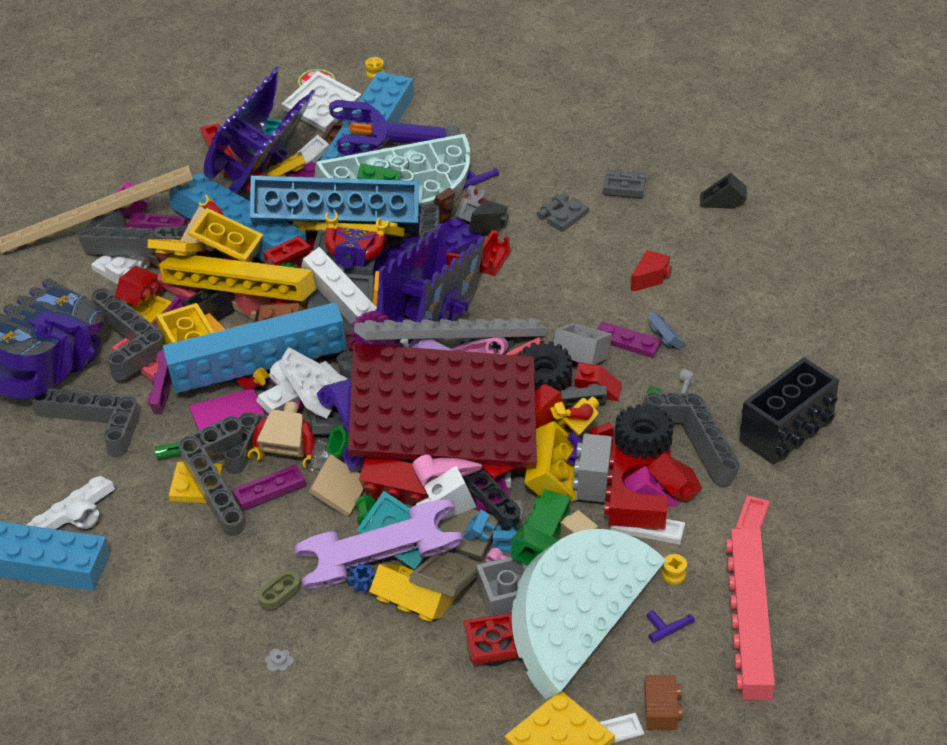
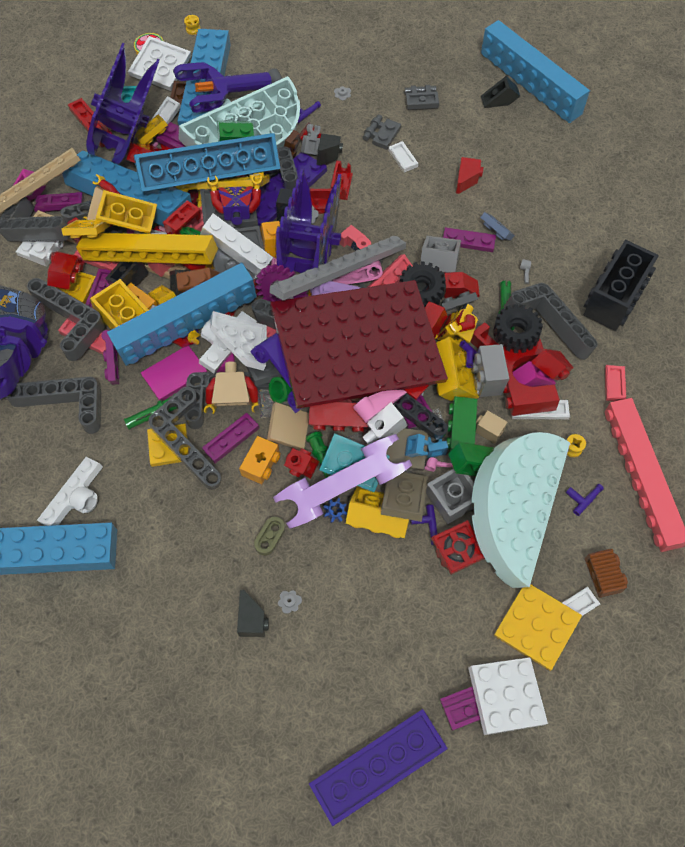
camera: 15 degrees left, 20 degrees up
none -> pearl dark grey slope [237,590,269,637]
none -> light orange brick [239,436,281,484]
none -> red brick [284,448,319,479]
none -> light grey plant [334,86,351,101]
none -> coral leg [340,225,371,251]
none -> white tile [388,141,418,172]
none -> dark purple piece [410,504,437,545]
none -> dark azure brick [481,20,590,123]

